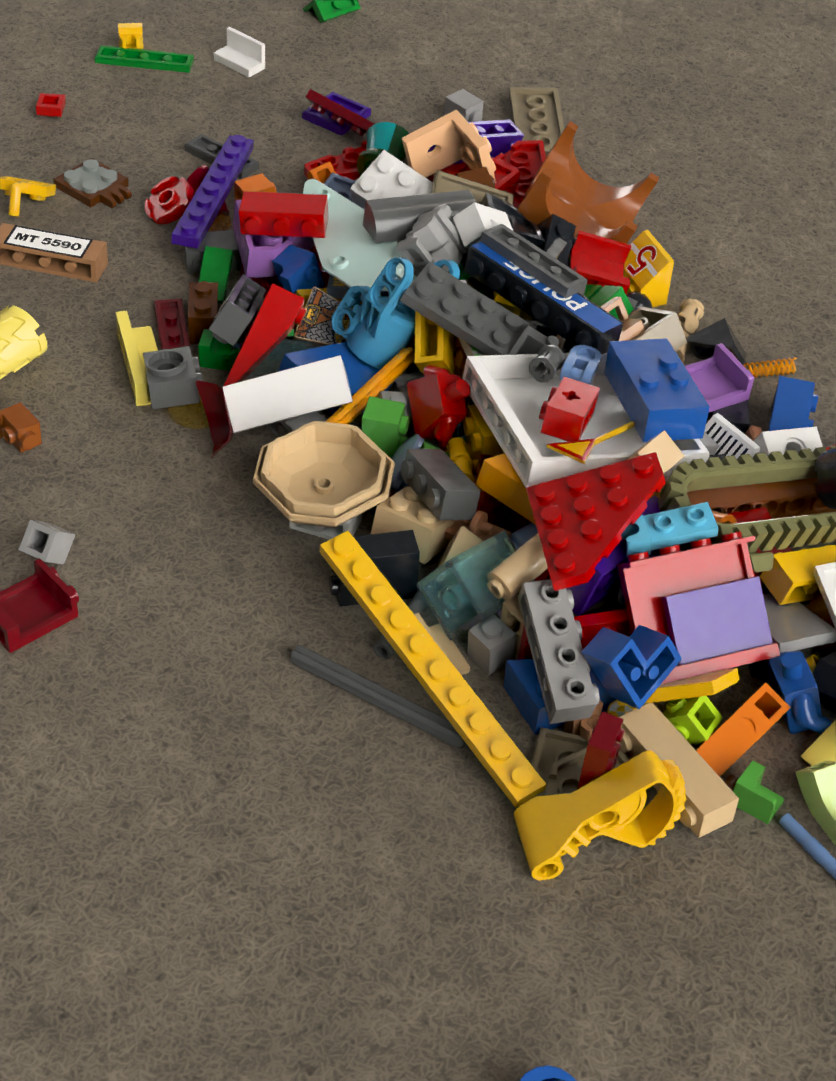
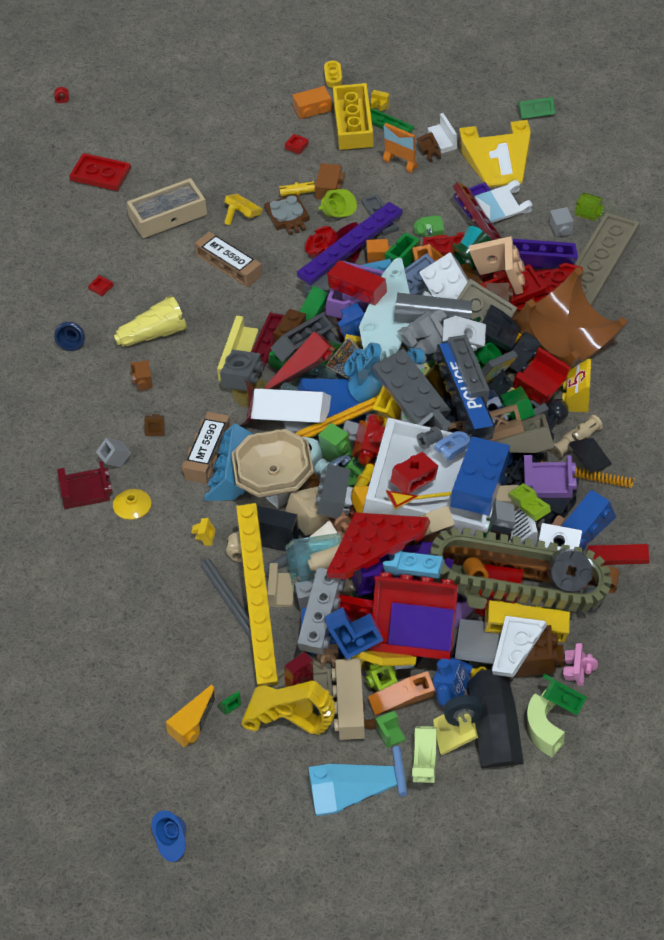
camera: 35 degrees right, 5 degrees up
none -> yellow dish [113,489,151,520]
none -> reddish brown tile [144,414,165,436]
none -> light orange slope [166,684,216,747]
none -> brick [182,412,230,484]
none -> yellow tile [191,518,216,546]
none -> dark azure wedge [204,423,253,501]
none -> green slope [217,691,241,715]
none -> tan head [226,532,243,562]
none -> yellow pin [279,181,315,197]
none -> orange brick [292,86,332,119]
none -> medium azure wedge [309,764,397,816]
none -> dark orange brick [315,163,345,200]
none -> lime piece [318,189,357,218]
none -> yellow plate [324,60,342,88]
none -> yellow brick [333,83,374,150]
none -> orange flag [383,123,418,173]
none -> green piece [385,232,420,269]
none -> bright green rock [414,215,444,237]
none -> reddish brown plate [416,132,441,162]
none -> yellow wedge [459,120,531,188]
none -> white flag [475,180,533,223]
none -> lime slope [508,483,551,521]
none -> clear neon green brick [575,192,604,221]

